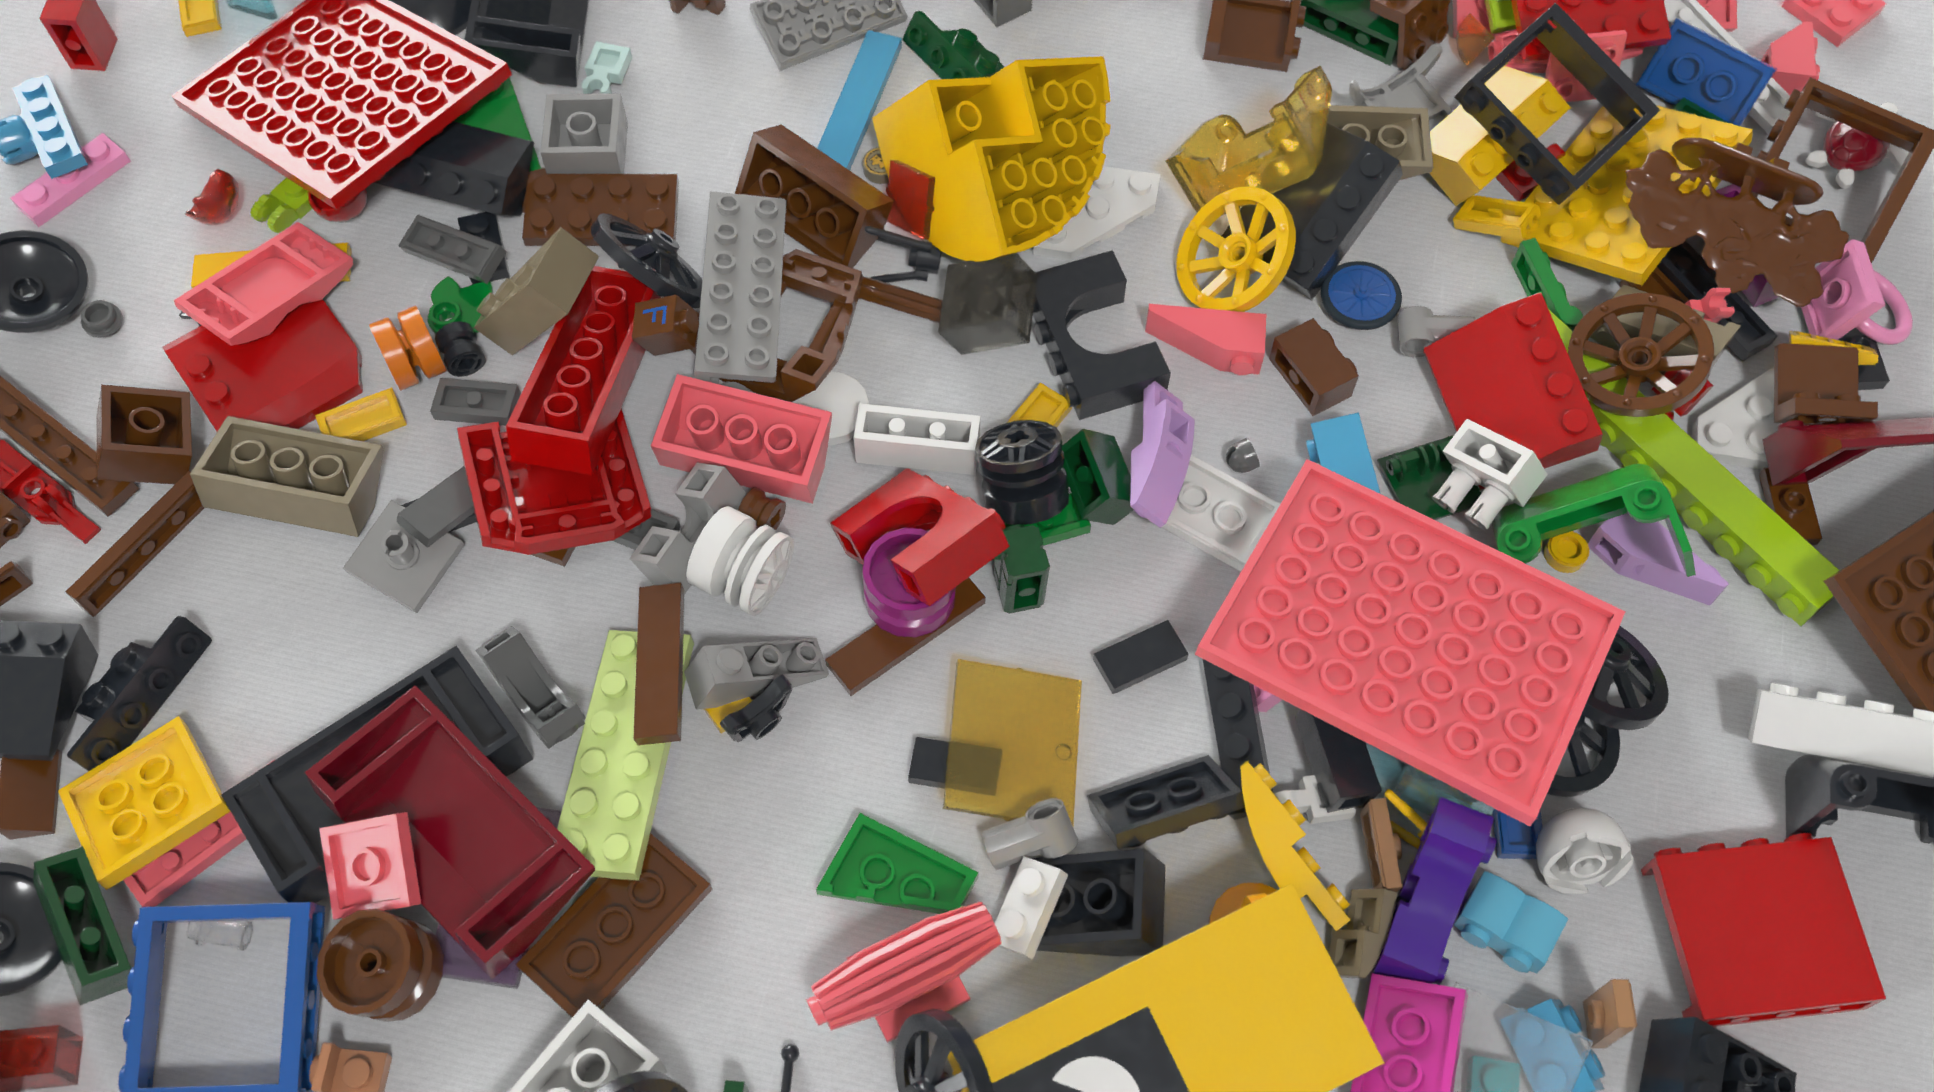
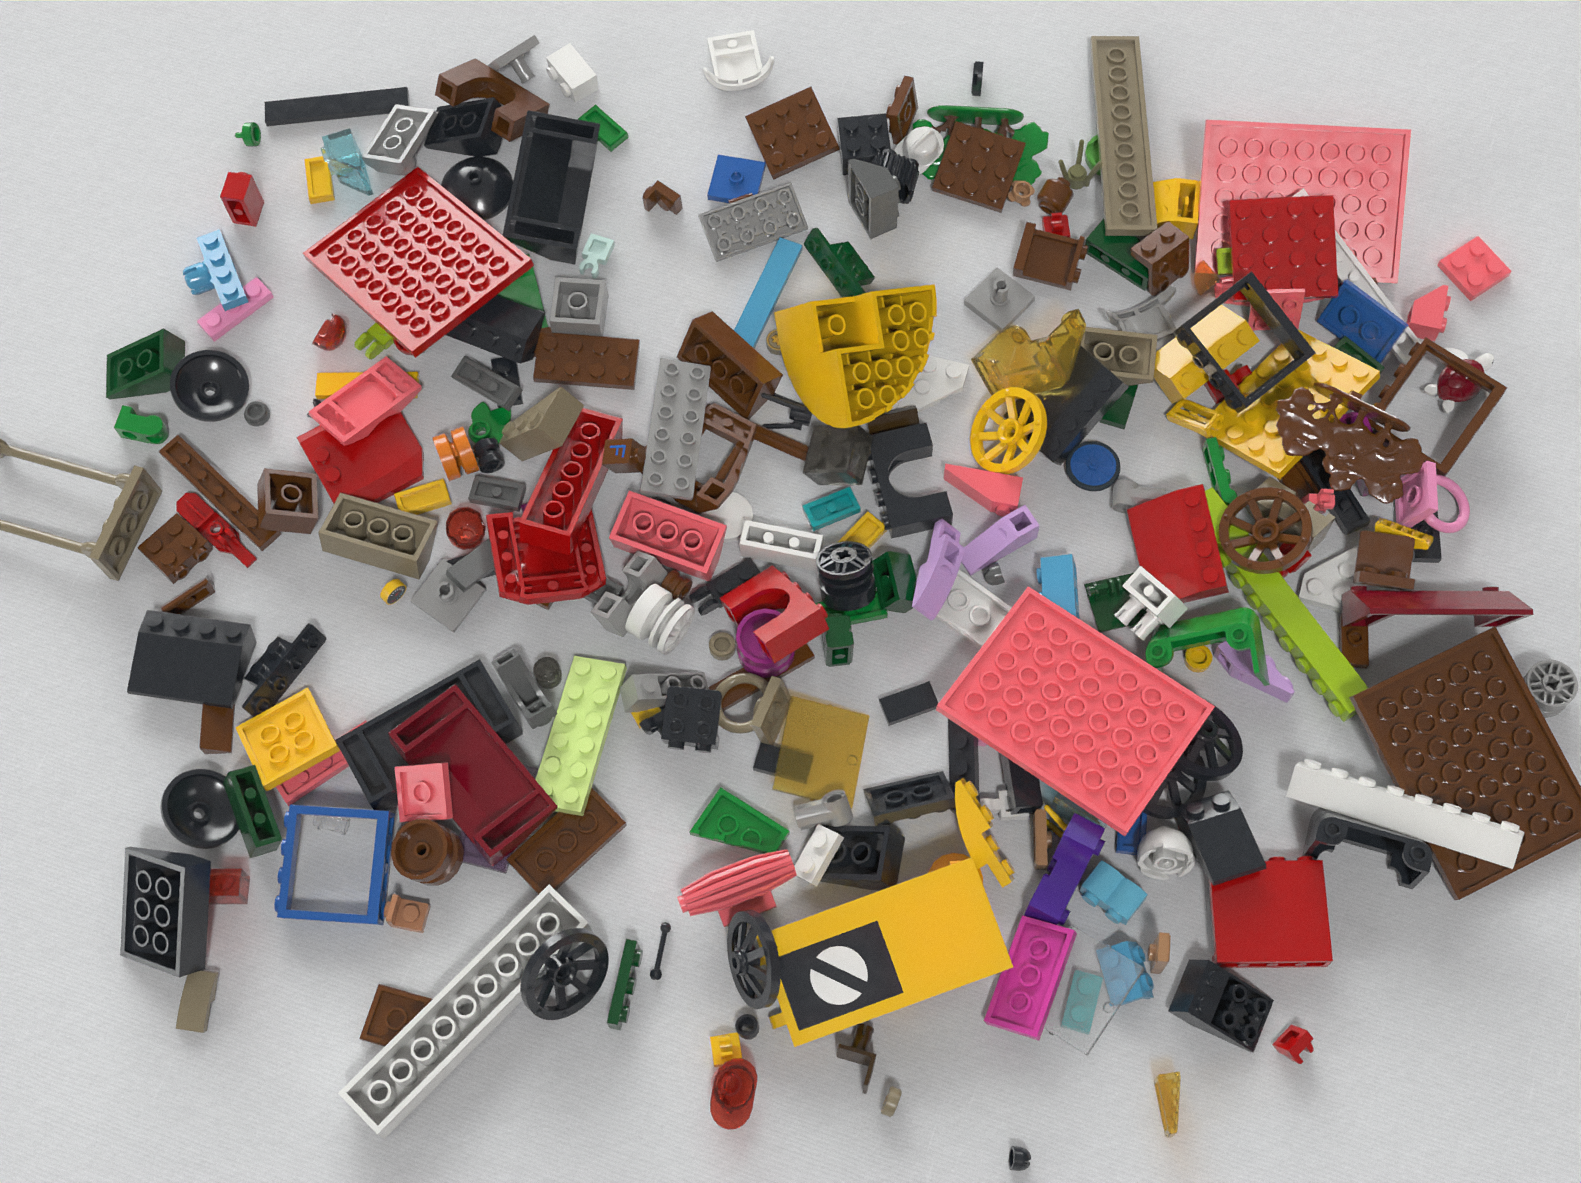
camera: 10 degrees right, 5 degrees up
reddish brown tile [65,471,205,617] -> none
black wheel [590,213,703,308] -> none
reddish brown tile [633,582,685,746] -> none
clear red piece [886,160,935,240] -> none
reddish brown brick [1269,318,1359,416] -> none
dark tan slope [1329,889,1397,978] -> none
none -> yellow tile [380,579,407,605]
none -> clear red hair [446,507,486,550]
none -> clear smoke wheel [533,657,562,689]
none -> black bracket [661,686,722,753]
none -> black hinge [689,558,761,616]
none -> dark tan tile [709,632,736,661]
none -> dark tan tile [715,673,793,745]
none -> teal plate [802,487,861,532]
none -> dark brown tile [866,406,920,435]
none -> lavender slope [961,505,1040,576]
none -> light grey tile [964,267,1035,334]
none -> dark green tile [1100,384,1139,430]
none -> black slope [1177,790,1266,886]

